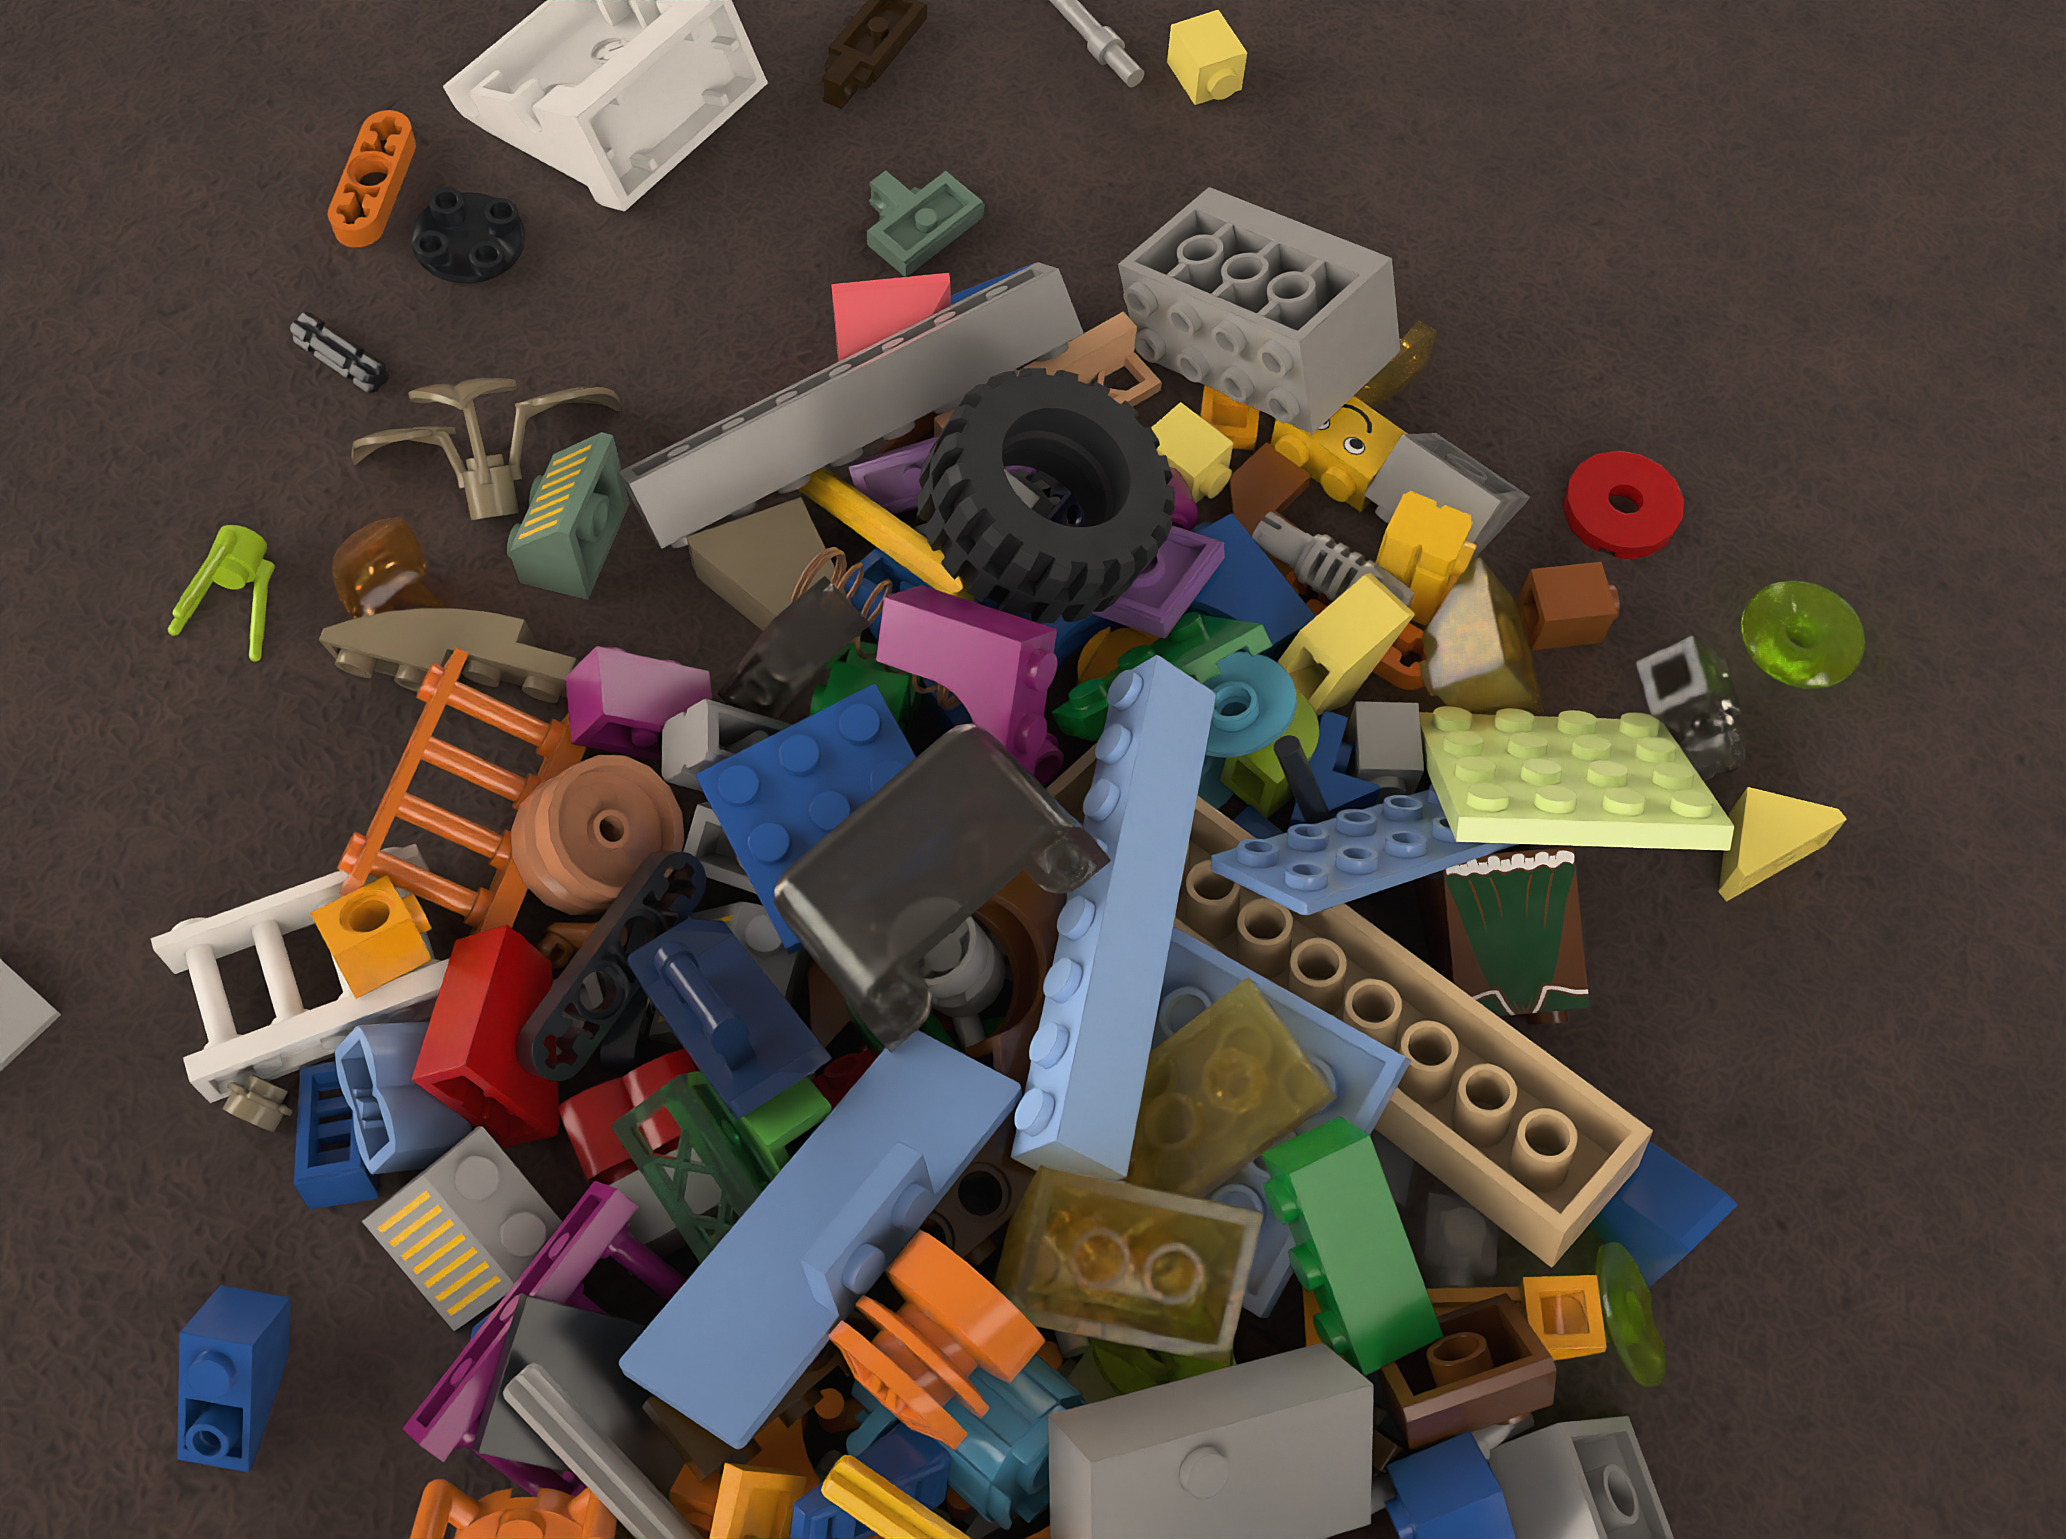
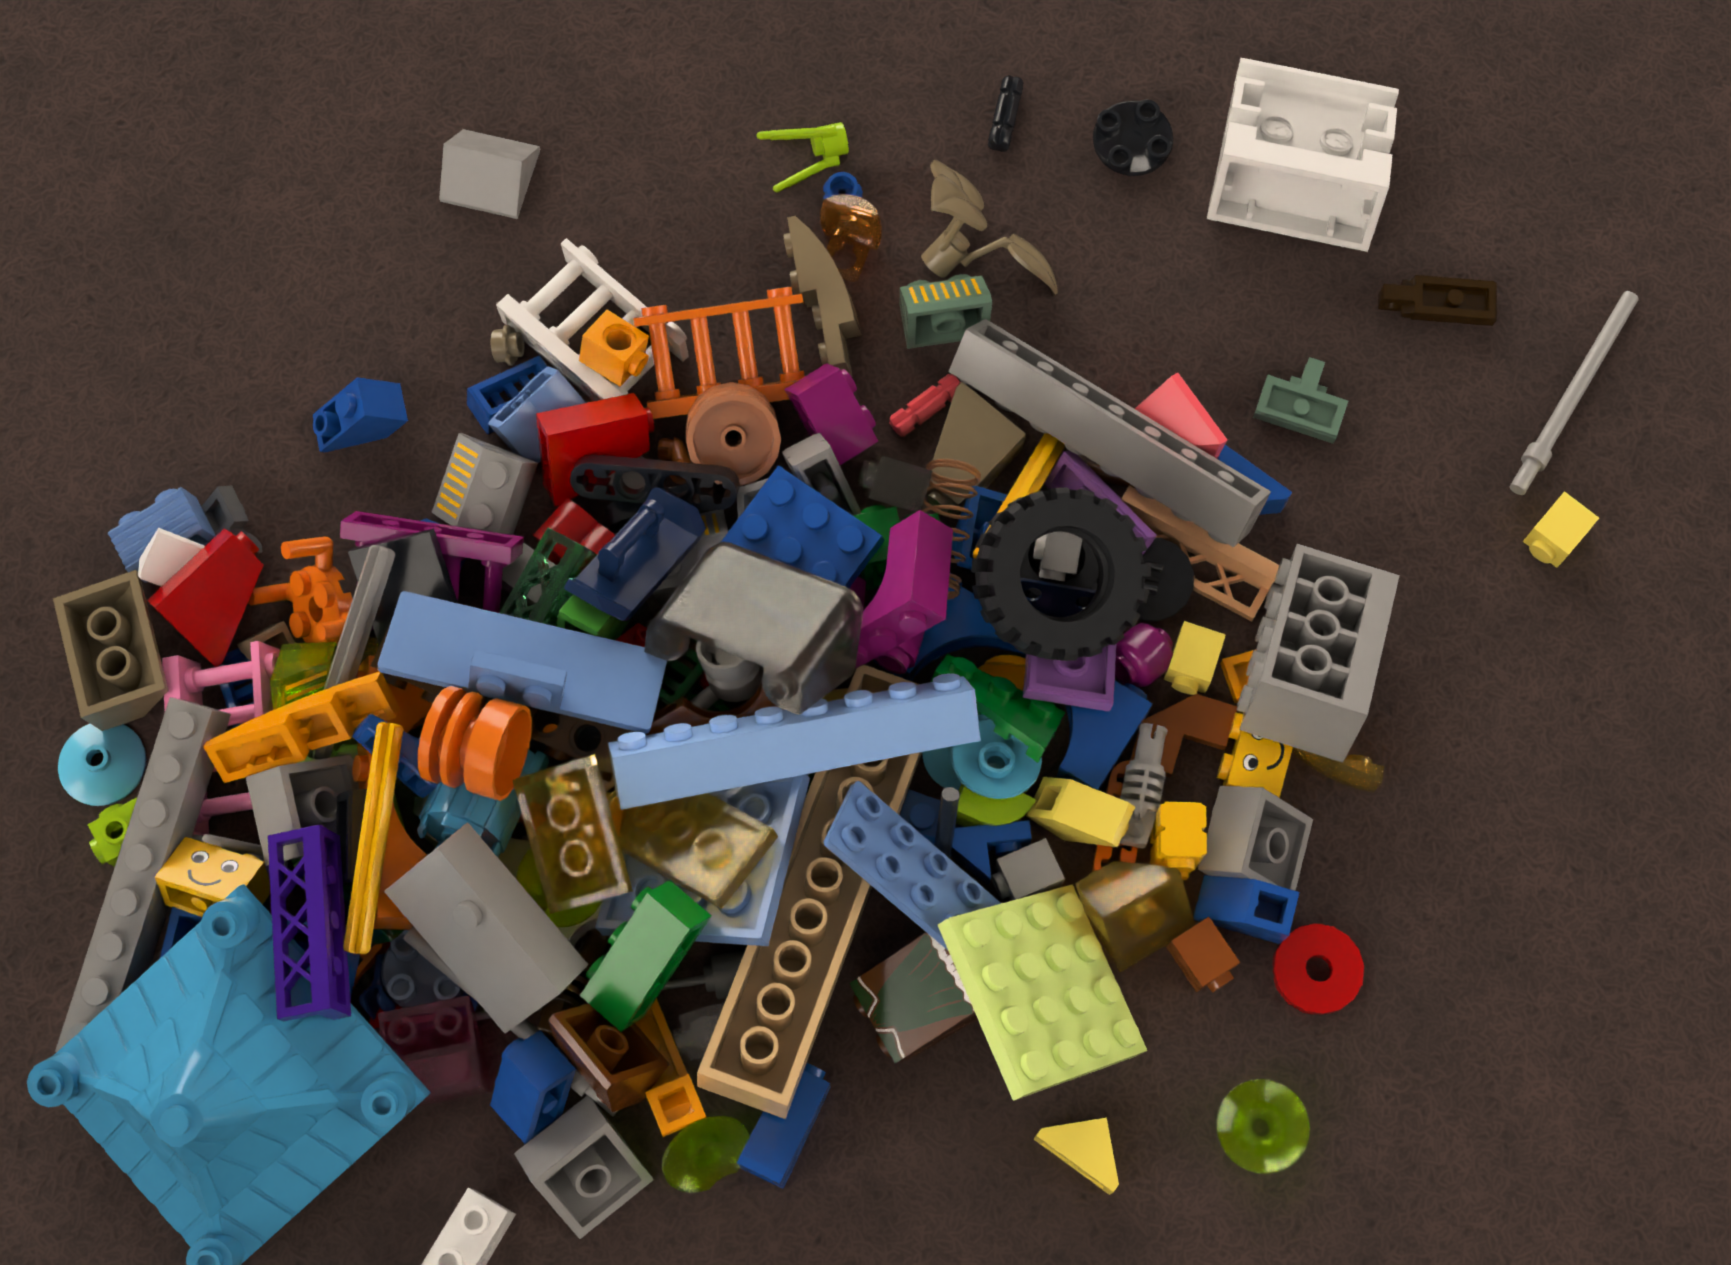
camera: 70 degrees right, 10 degrees up
orange beam [328,110,416,247] -> none
clear smoke brick [1636,636,1745,781] -> none
none -> blue plate [823,172,863,212]
none -> coral axle [889,374,961,437]
none -> blue slope [1193,875,1300,944]

